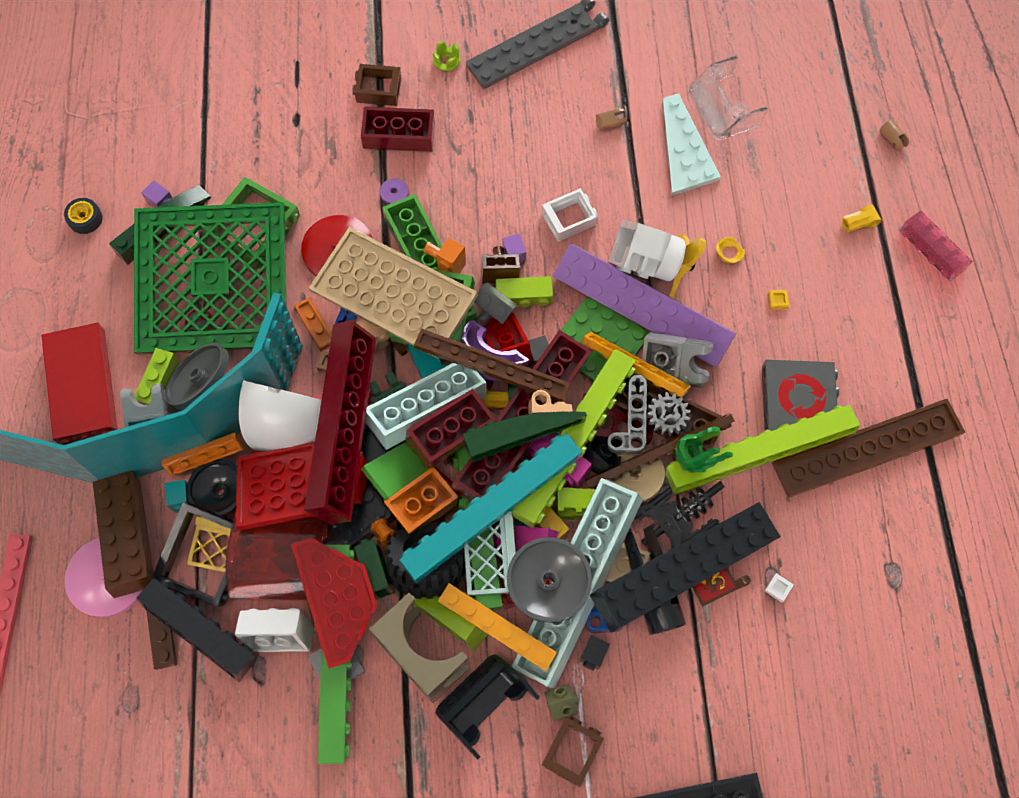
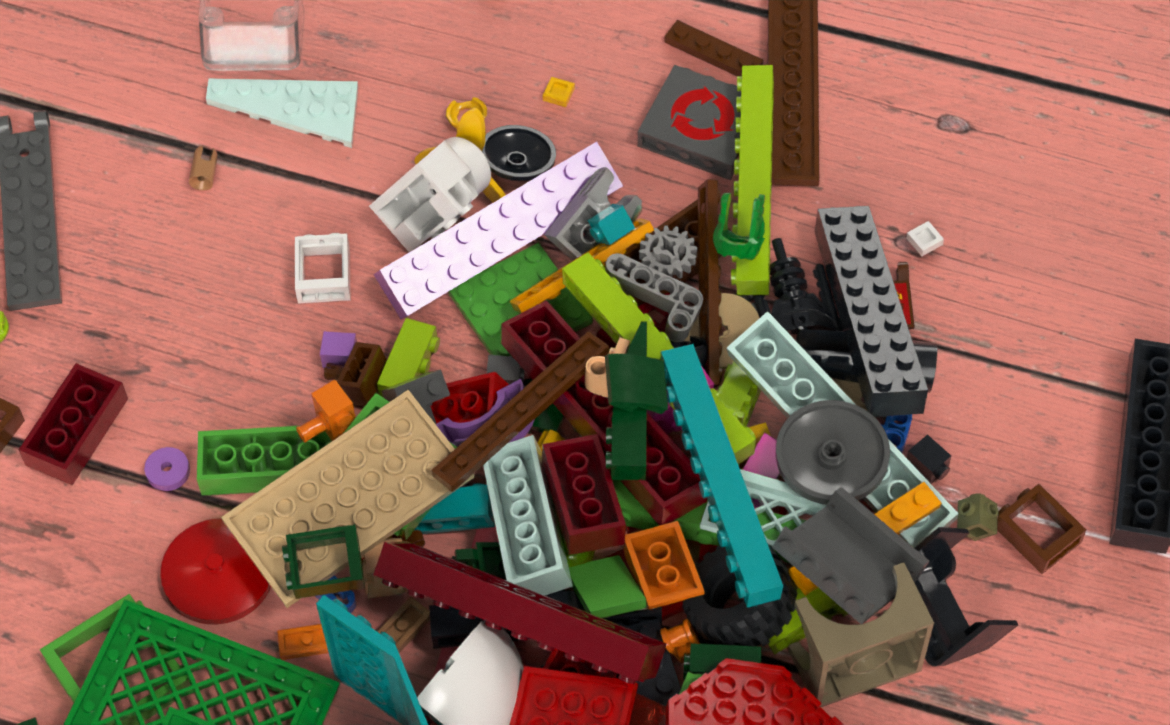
camera: 65 degrees left, 10 degrees down
none -> dark green window [282,524,365,599]
none -> black dish [482,125,556,181]
none -> teal brick [588,204,635,245]
none -> dark green slope [605,354,668,414]
none -> reddish brown plate [665,20,763,76]
none -> dark grey panel [772,487,929,624]

